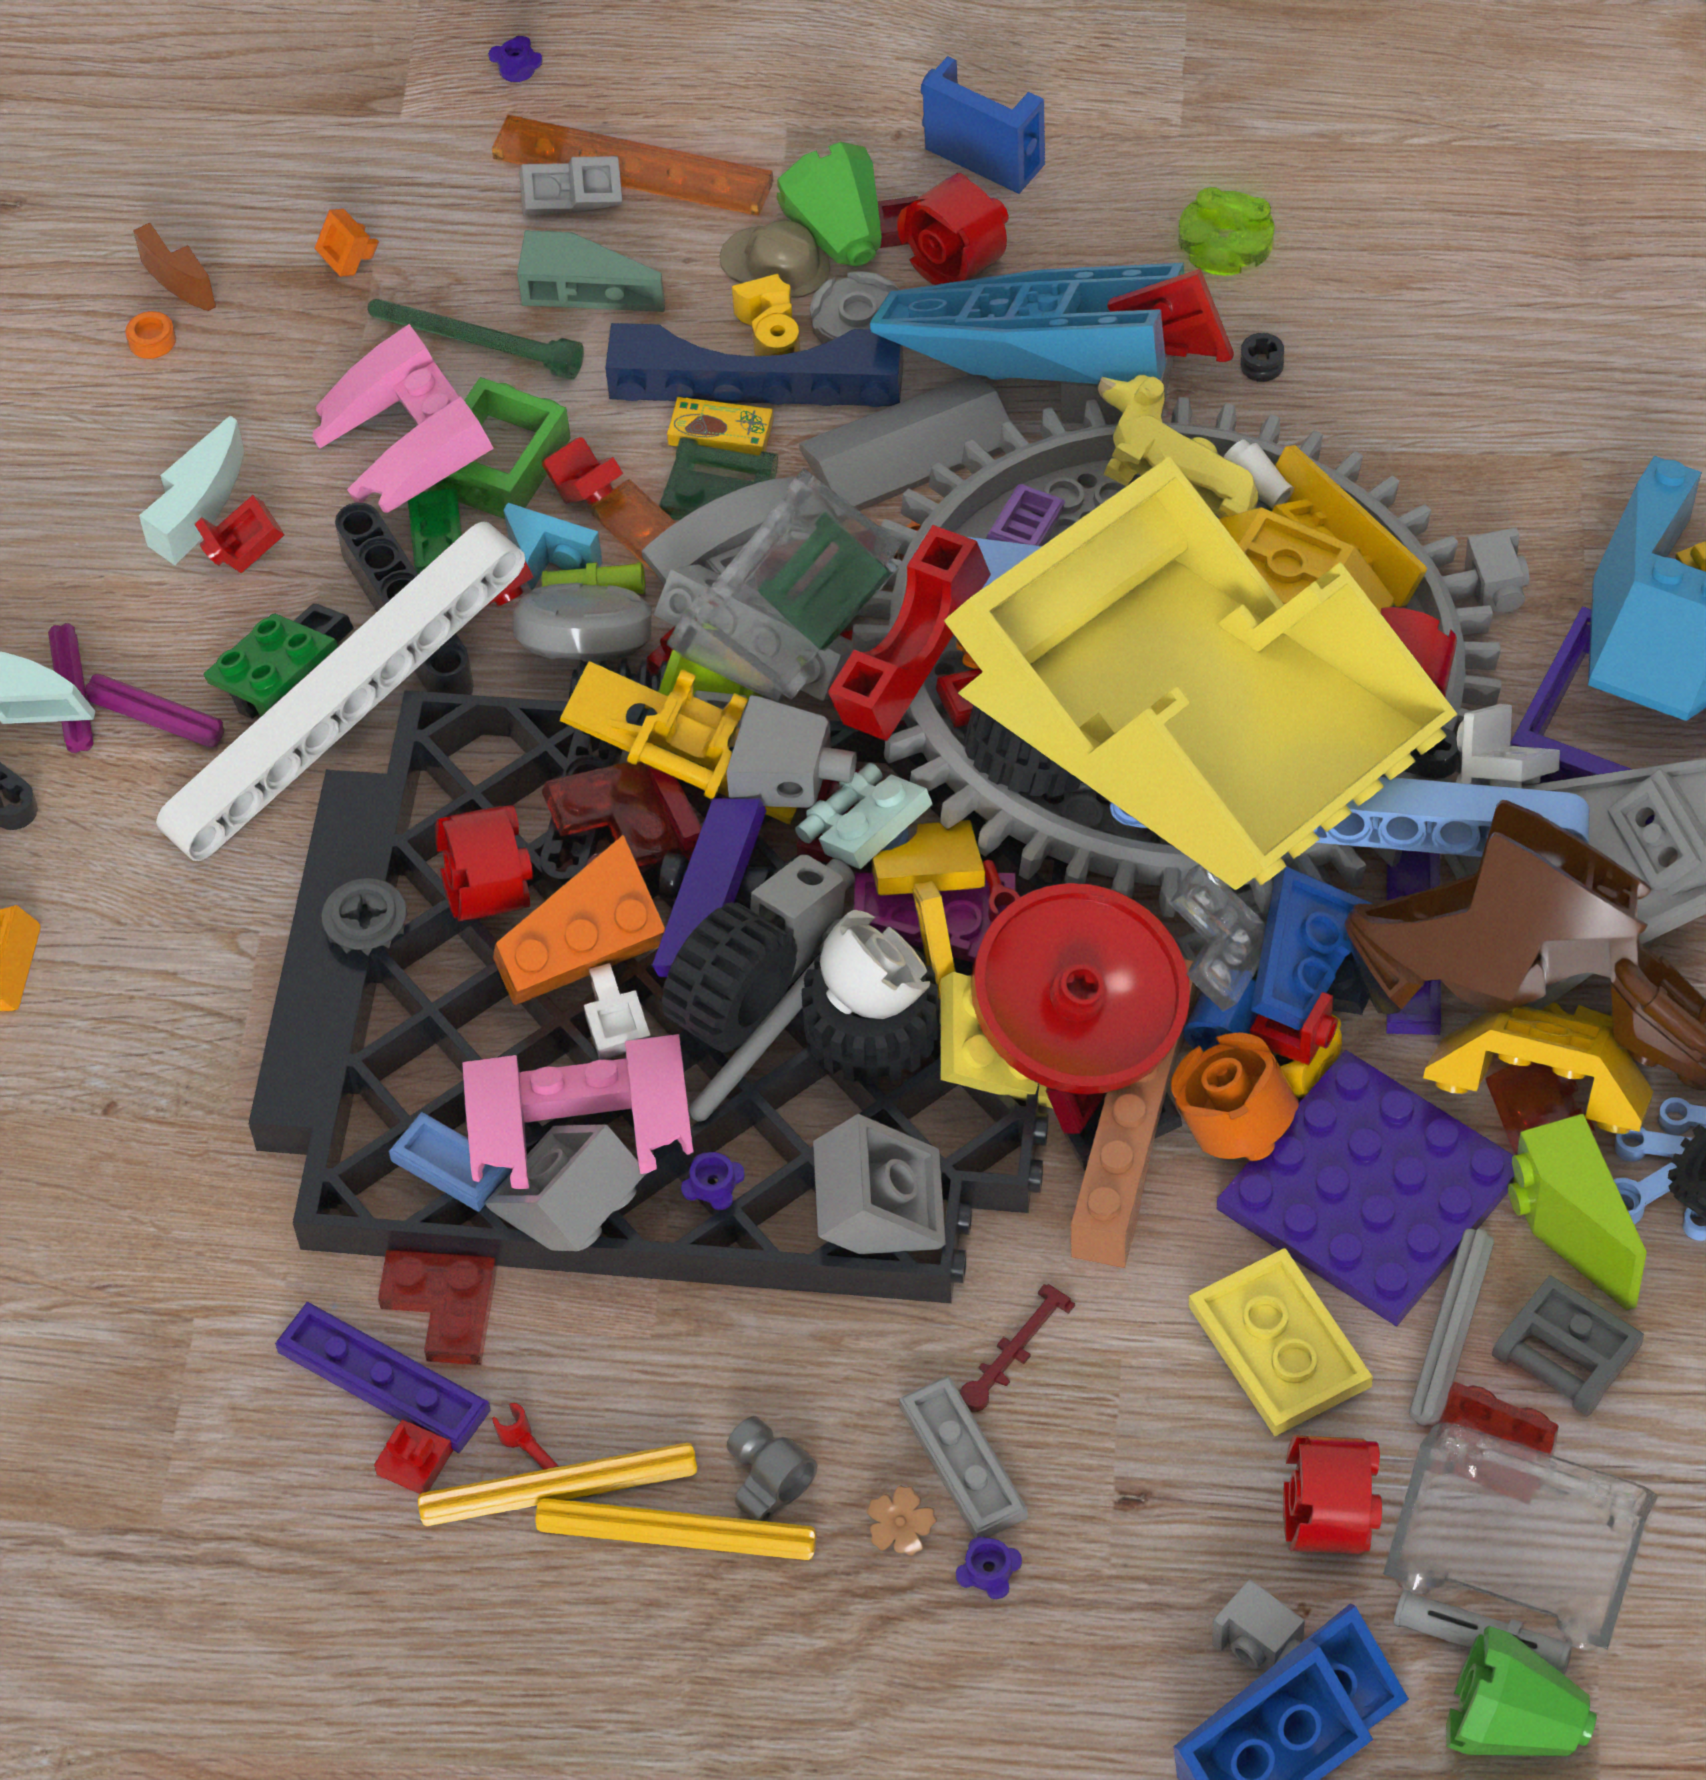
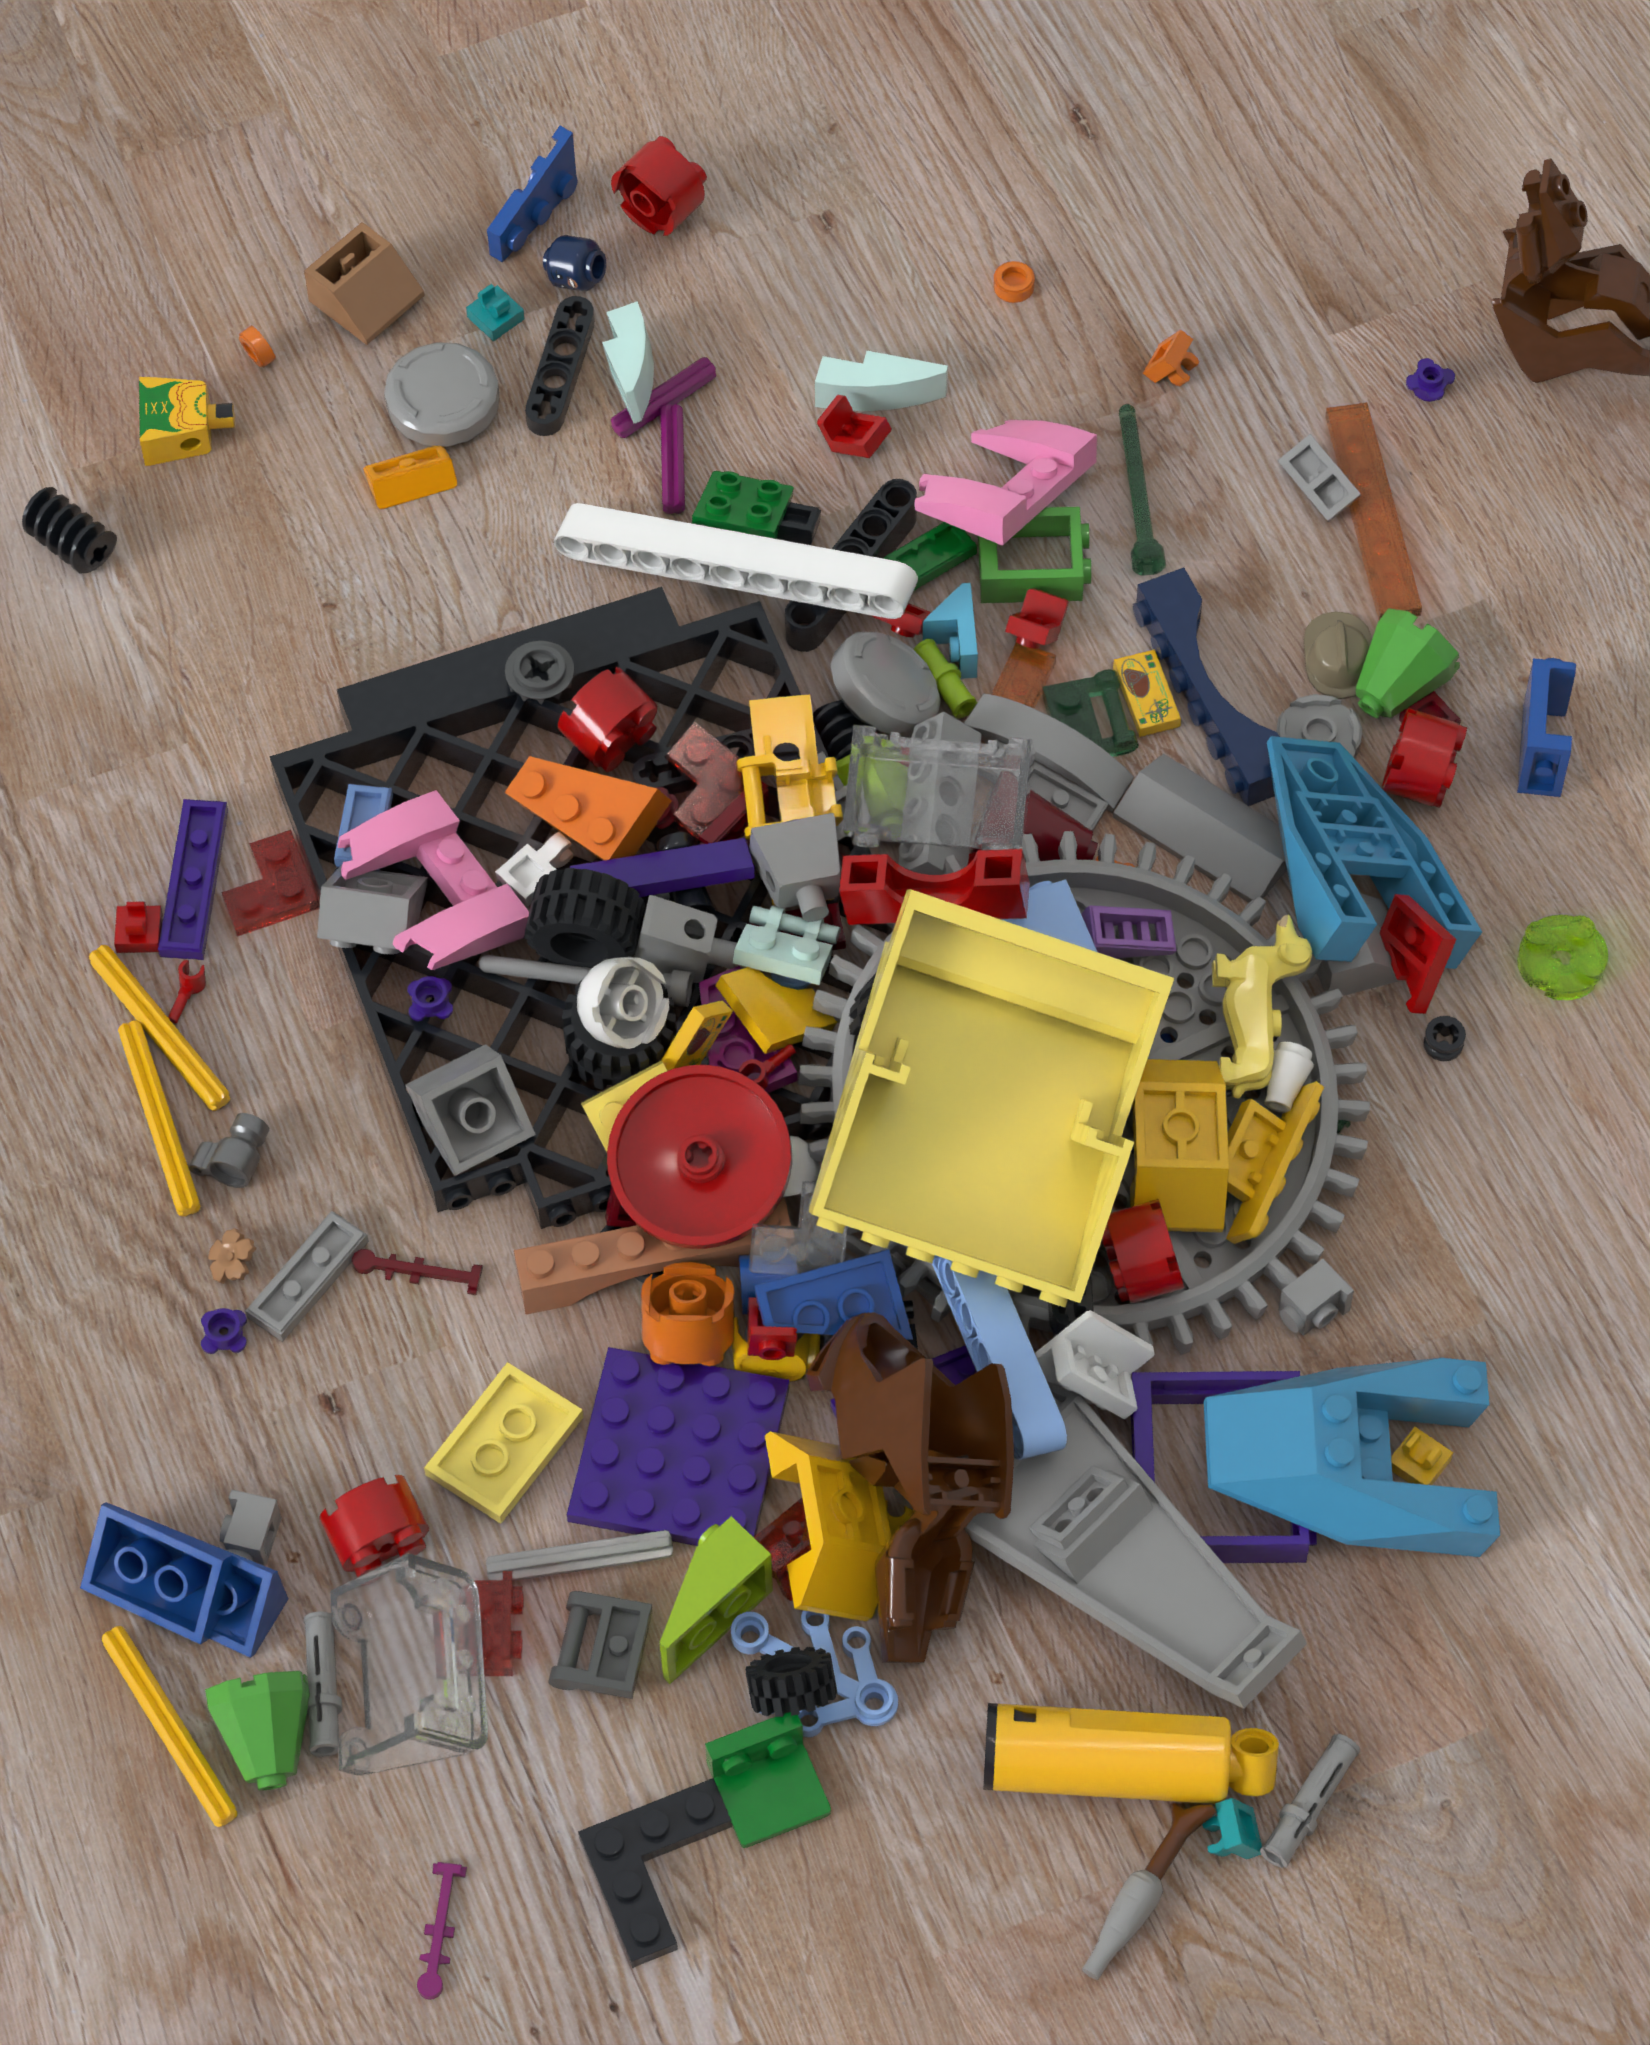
camera: 60 degrees right, 5 degrees up
dark orange slope [133,223,216,311] -> none
sand green slope [517,230,665,312] -> none
yellow leg [732,274,800,356] -> none
clear green plate [757,511,893,651] -> none

